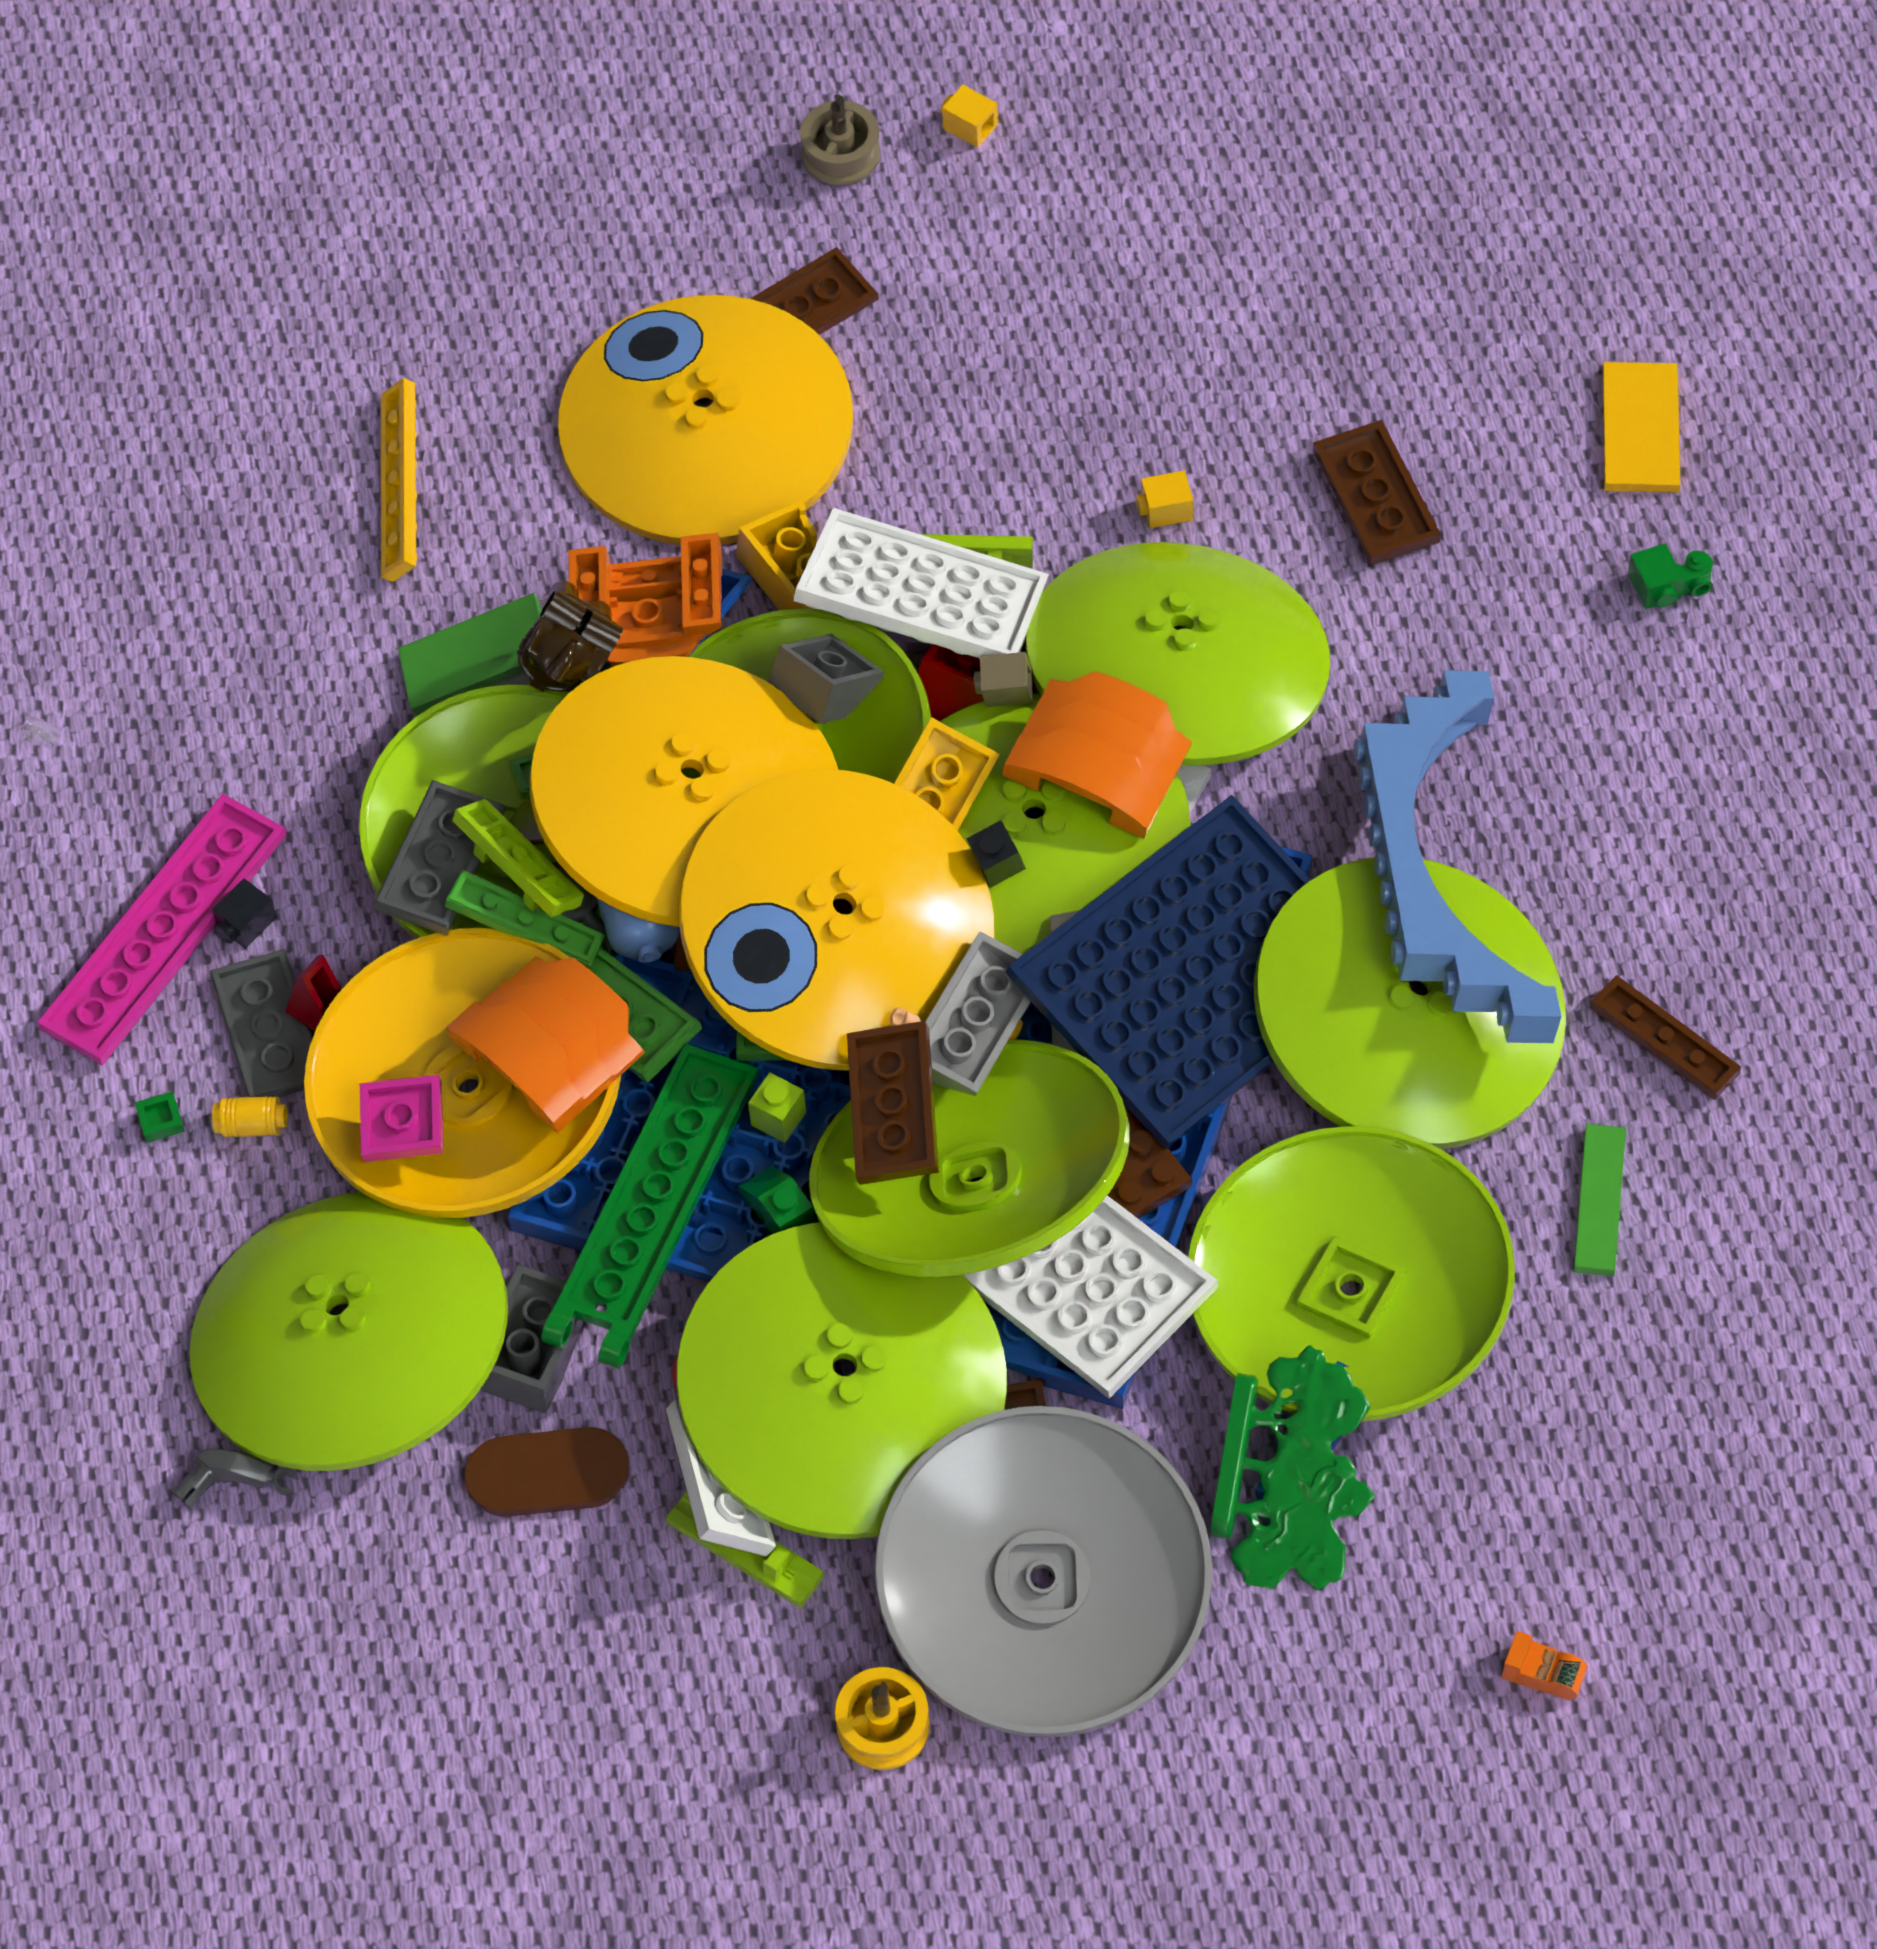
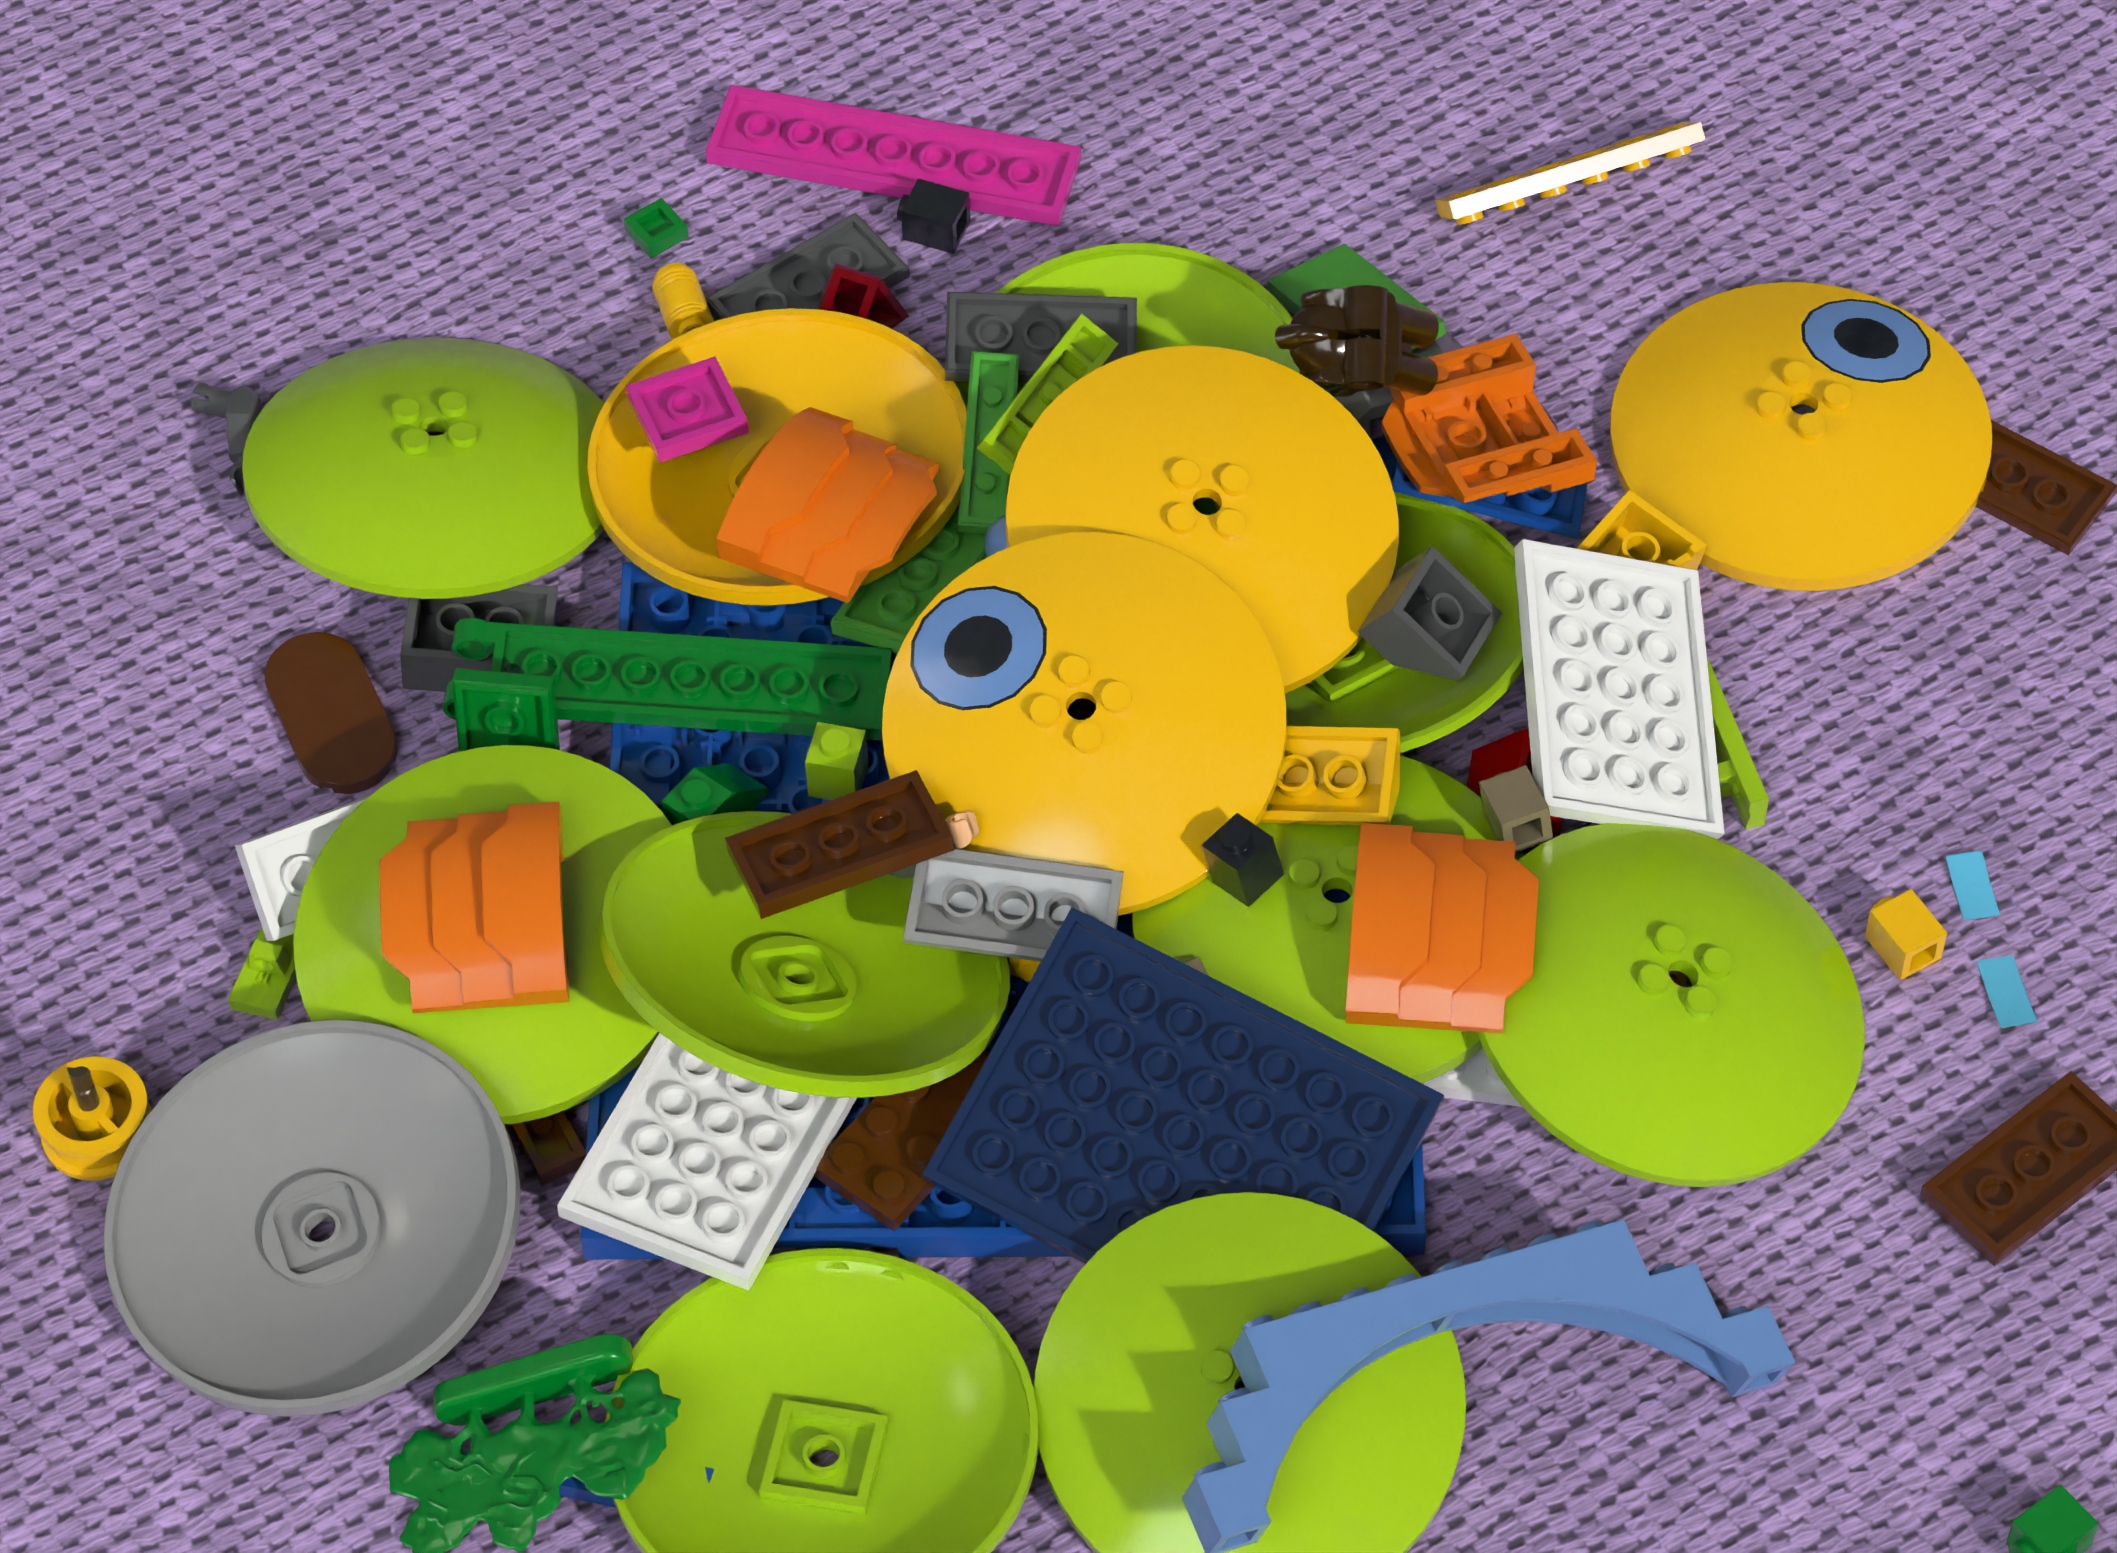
camera: 70 degrees right, 5 degrees down
none -> orange slope [380,802,569,1013]
none -> green tile [452,668,560,752]
none -> medium azure sticker [1946,850,2037,1028]

